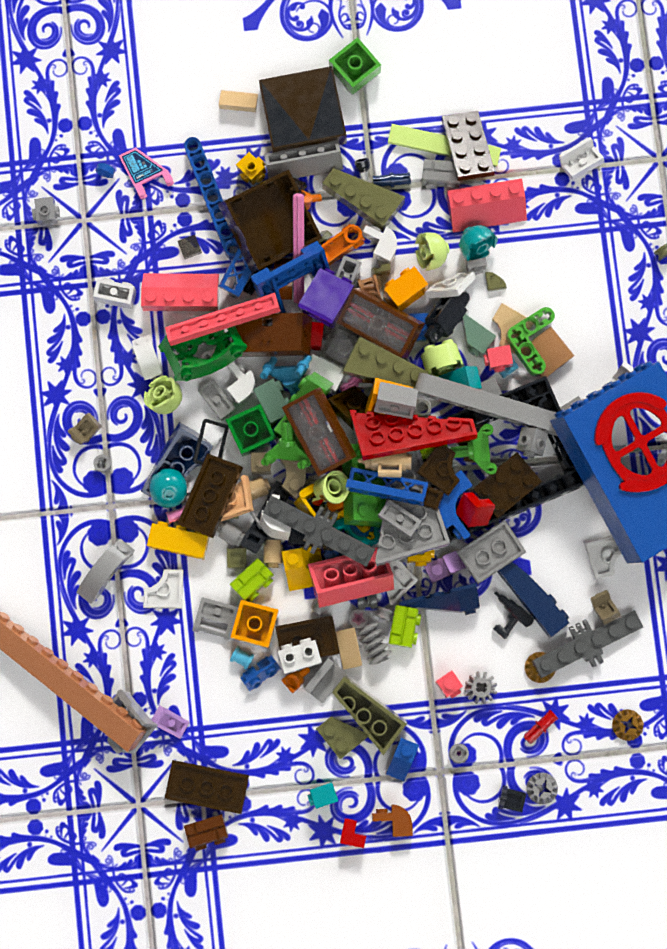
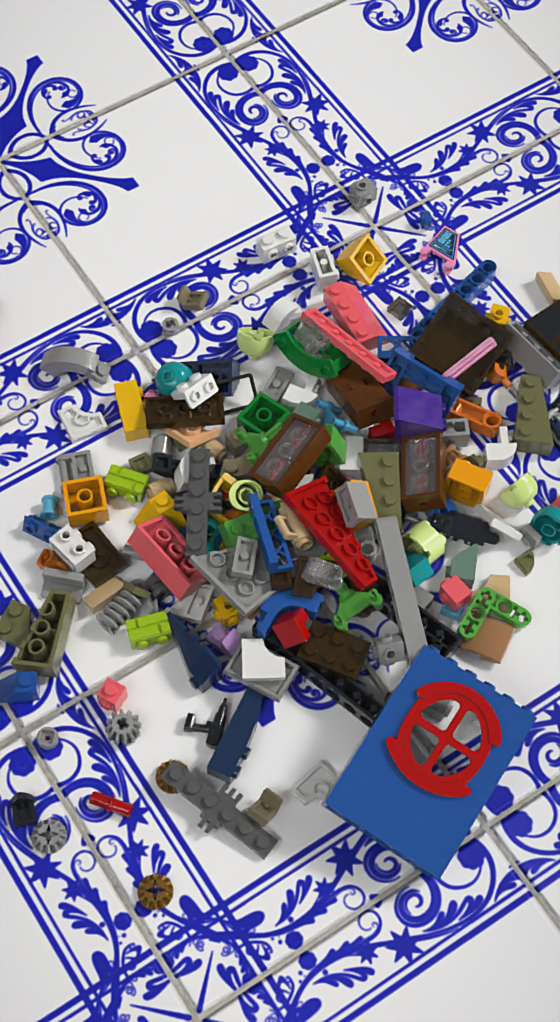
camera: 60 degrees right, 20 degrees down
none -> olive tile [122,581,151,600]
none -> white bracket [171,372,219,409]
none -> white tile [242,638,286,681]
none -> white brick [256,225,296,264]
none -> clear piece [294,318,330,355]
none -> clear piece [301,556,343,590]
none -> yellow slope [335,233,388,285]

